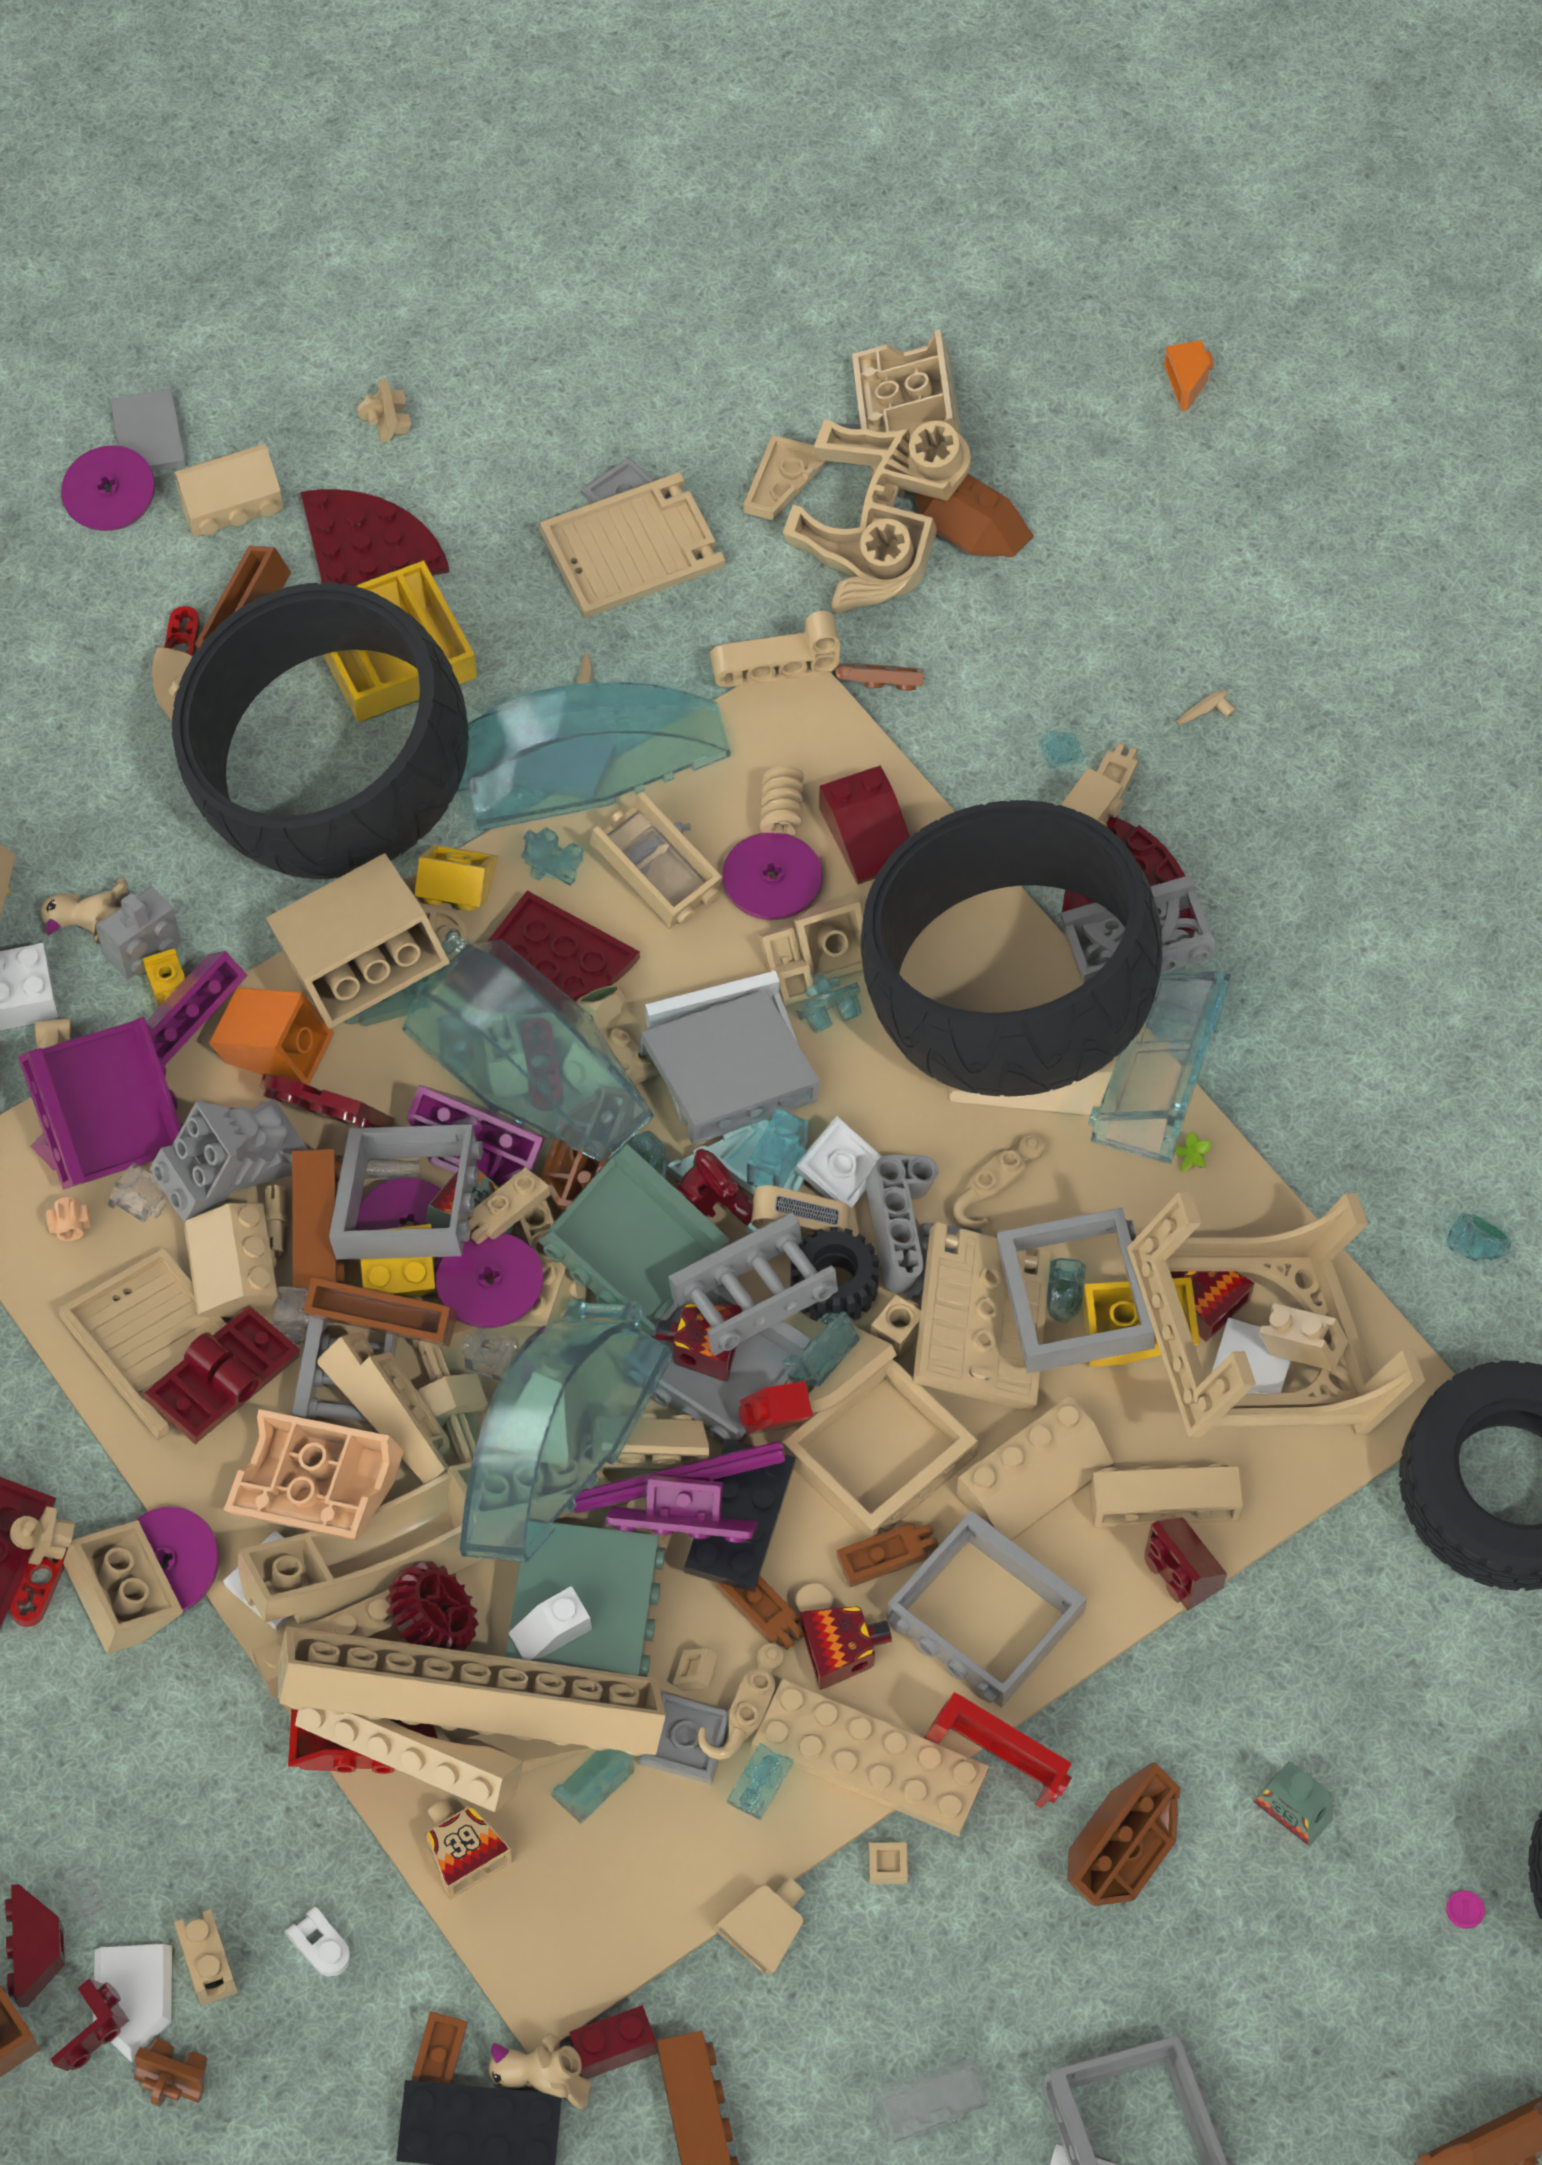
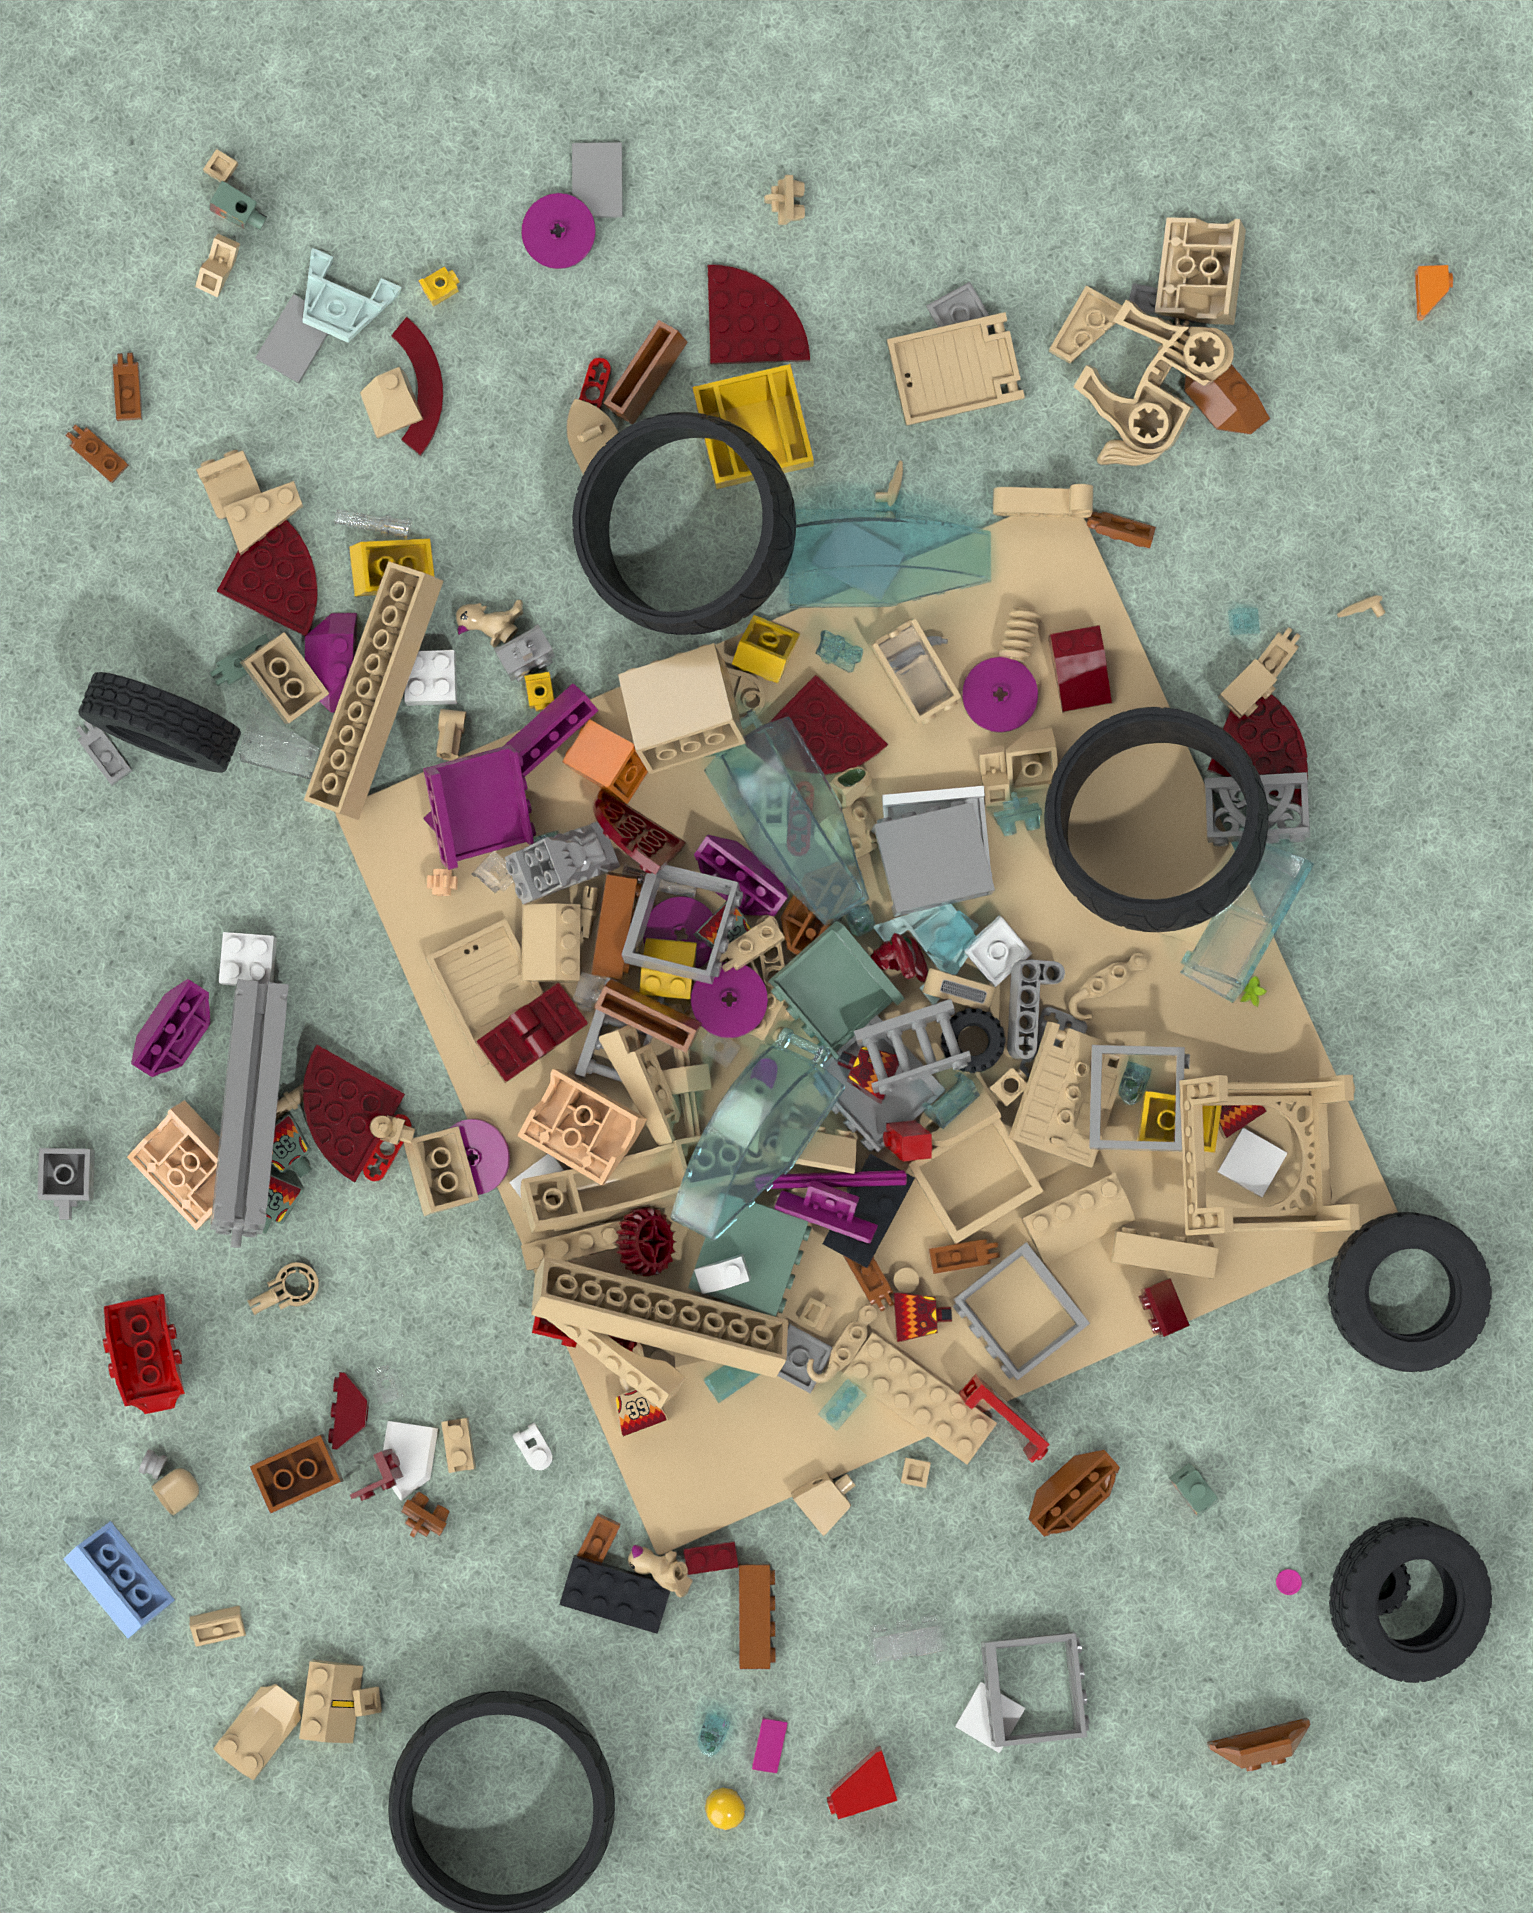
camera: 15 degrees right, 25 degrees up
tan slope [175,444,283,537] -> none
tan brick [1259,1303,1348,1371] -> none
clear light blue rock [1447,1213,1511,1261] -> none

